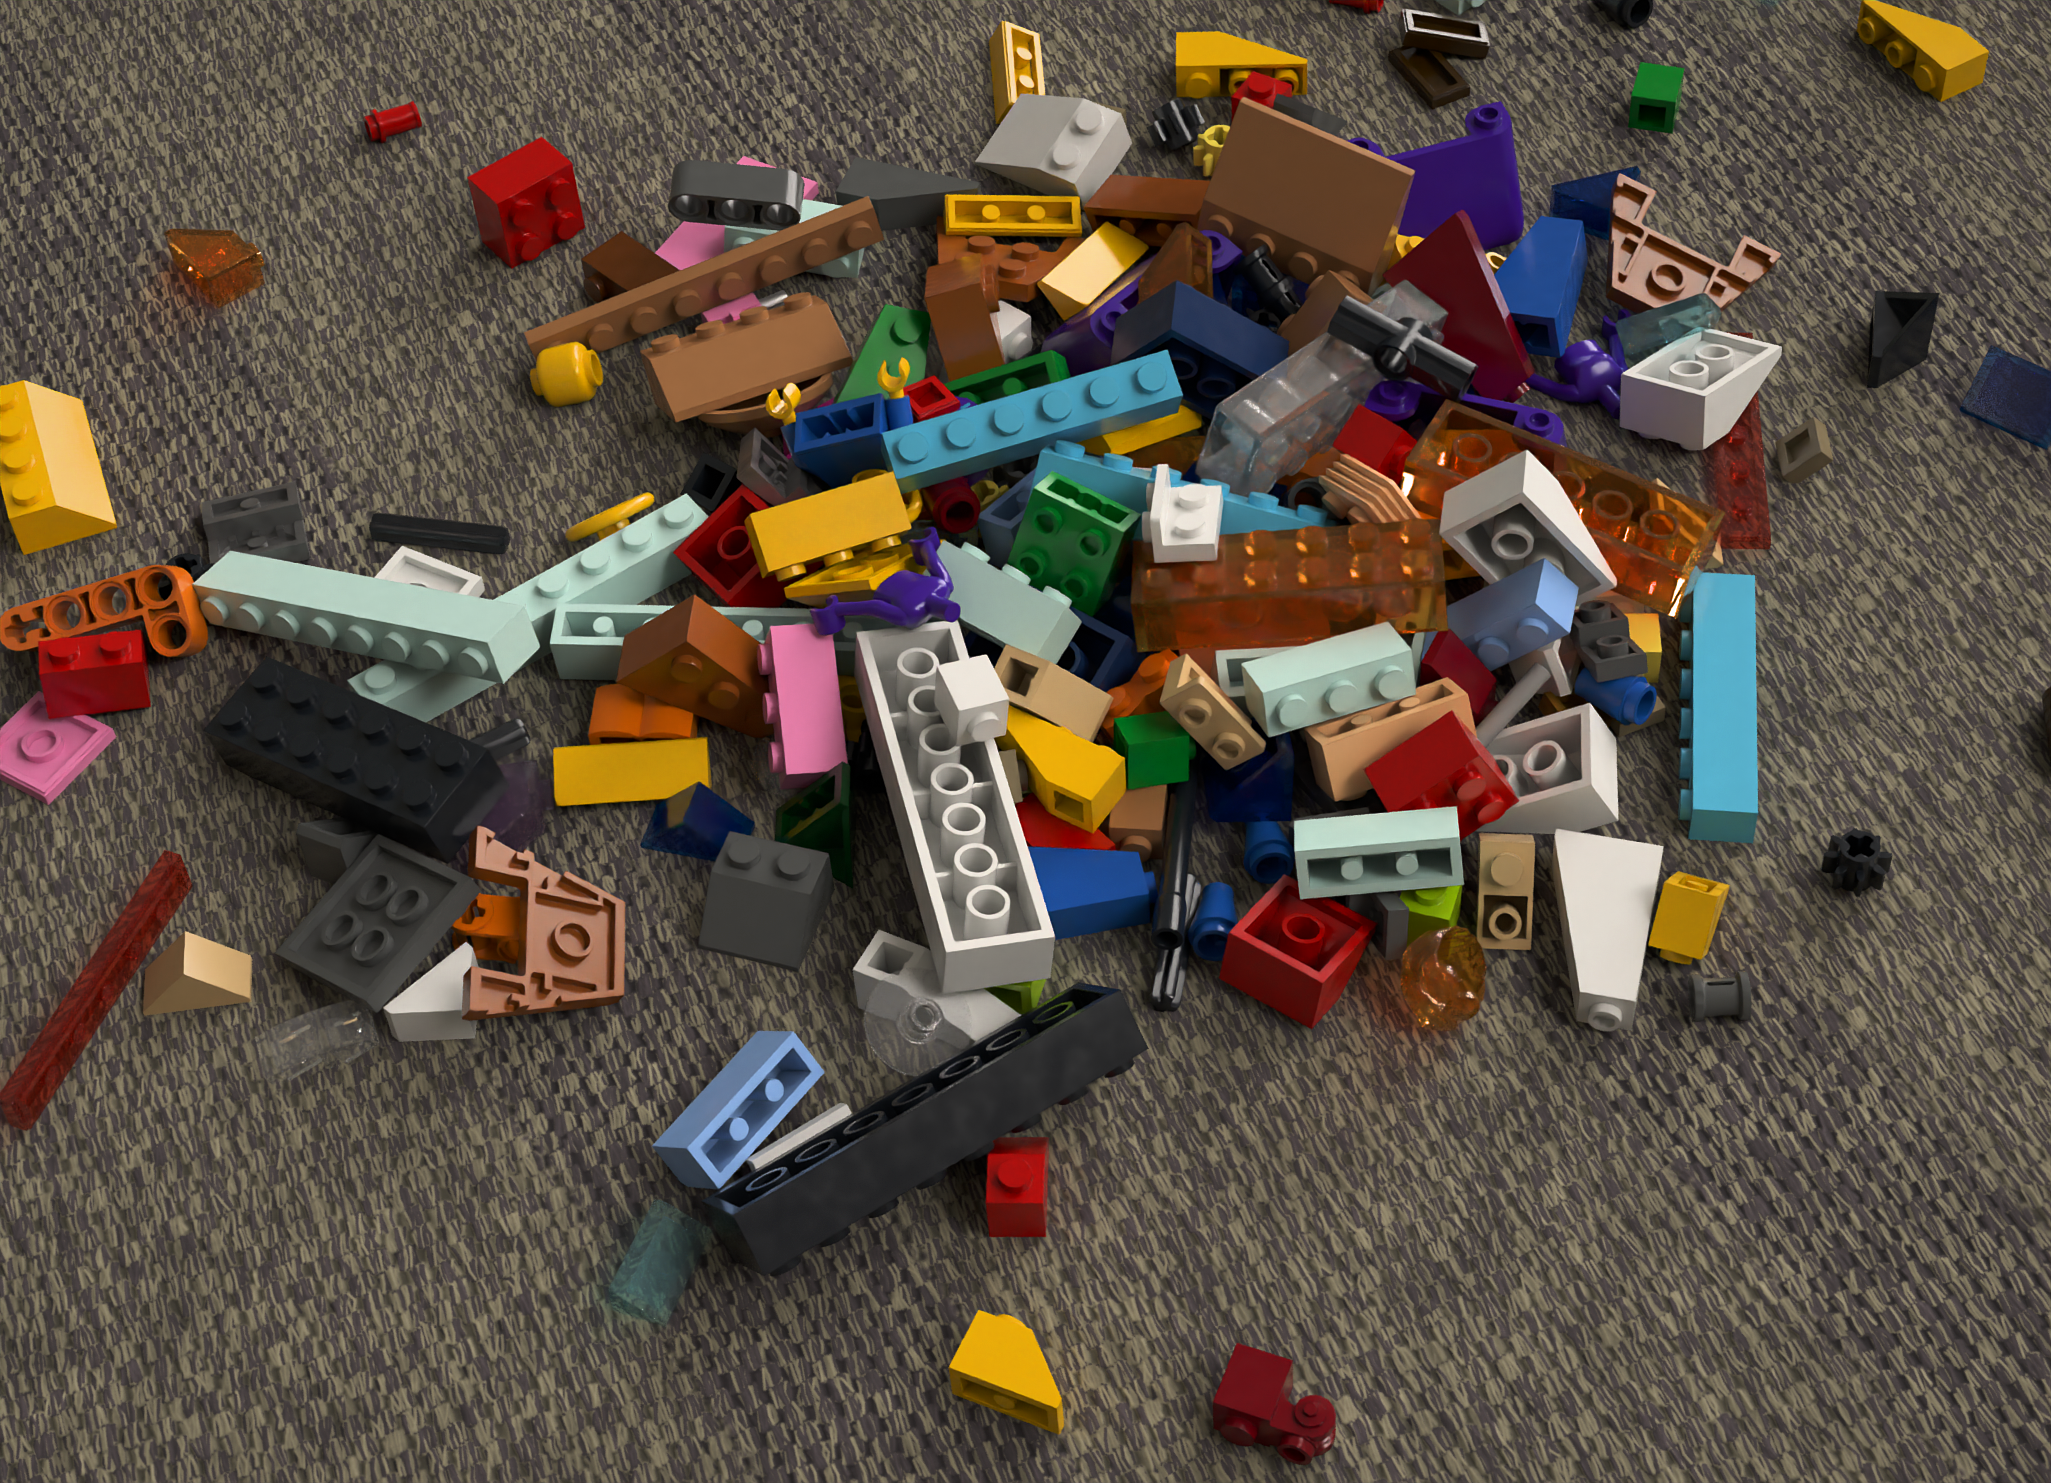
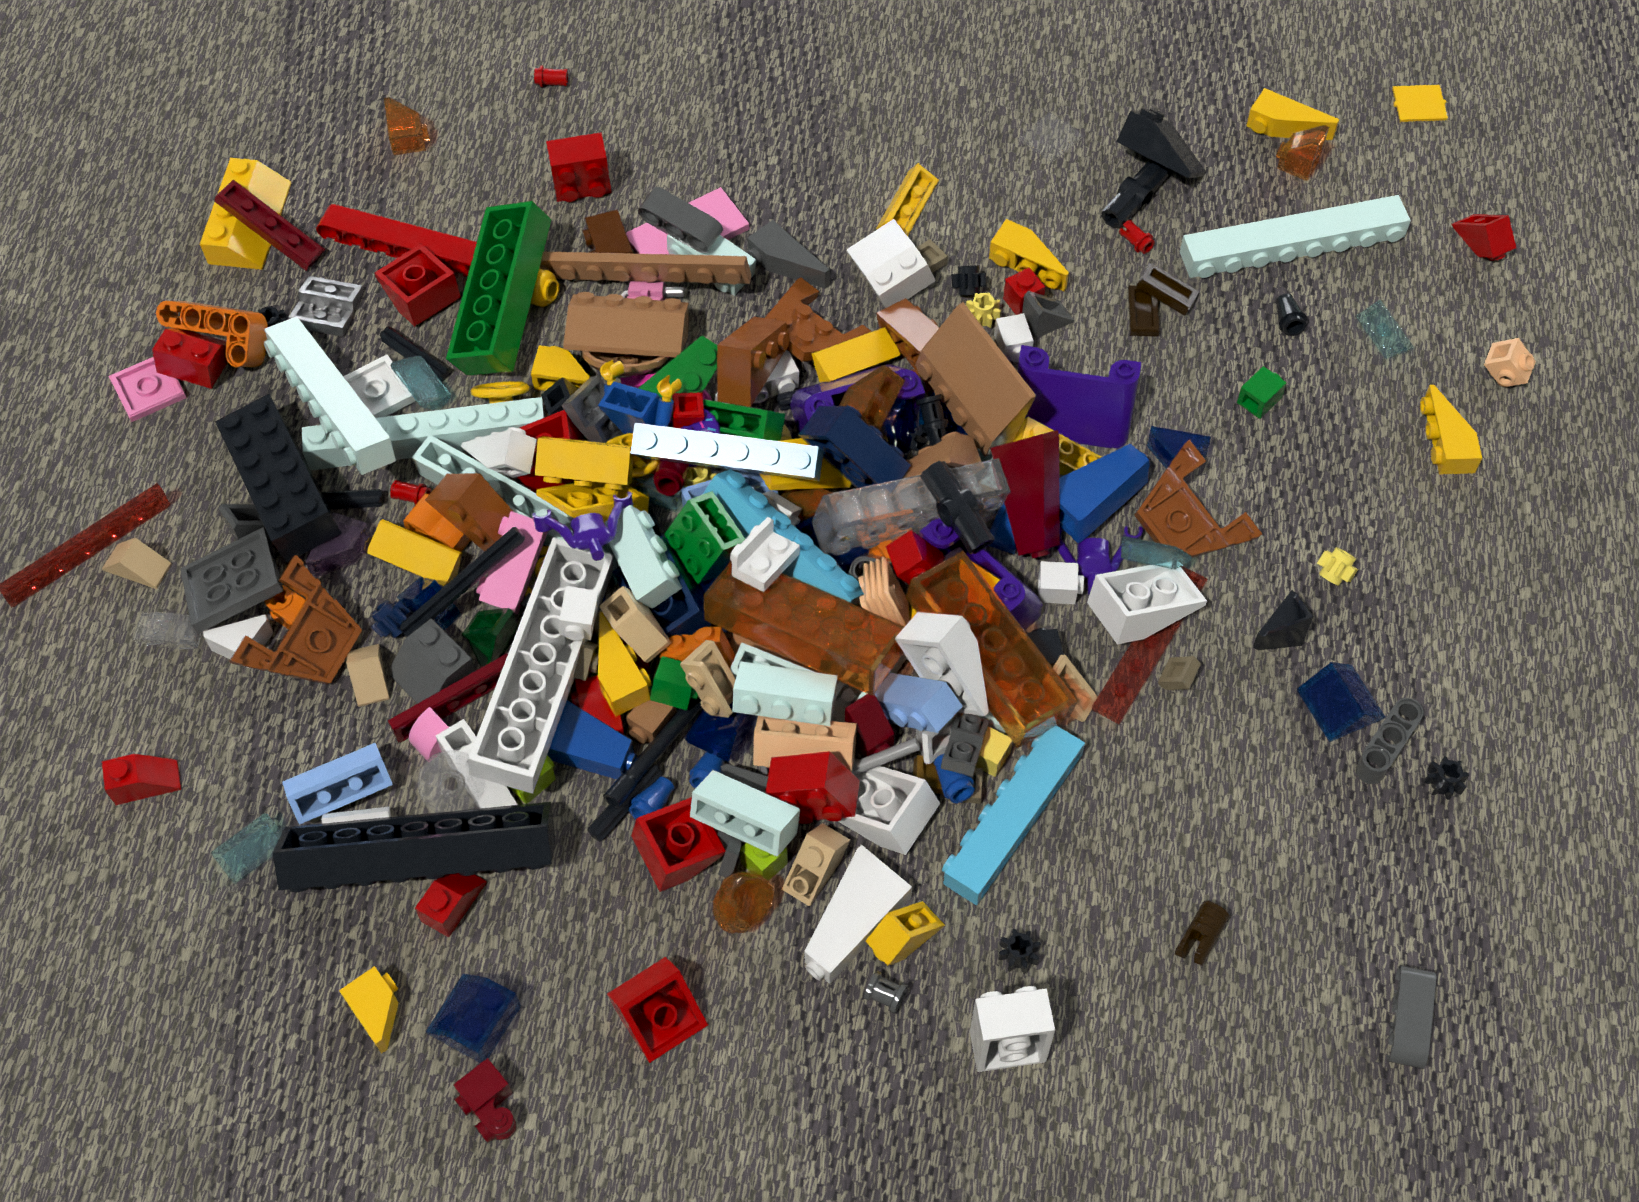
camera: 25 degrees right, 10 degrees up
yellow slope [943,195,1082,237] -> none
none -> red slope [102,754,181,805]
none -> dark red tile [214,180,325,271]
none -> red beam [316,204,477,277]
none -> tan slope [346,644,390,707]
none -> dark blue gear [371,600,410,638]
none -> red slope [374,244,461,327]
none -> dark red tile [388,652,509,743]
none -> clear light blue slope [390,356,451,410]
none -> red pin [390,480,431,505]
none -> black axle [400,527,525,637]
none -> bright pink brick [409,707,449,764]
none -> clear blue slope [425,974,521,1063]
none -> green brick [446,201,552,375]
none -> white slope [461,427,537,478]
none -> yellow slope [531,345,590,391]
none -> red slope [607,957,708,1063]
none -> white brick [970,986,1055,1072]
none -> white brick [1038,561,1084,604]
none -> light yellow gear [1317,547,1358,586]

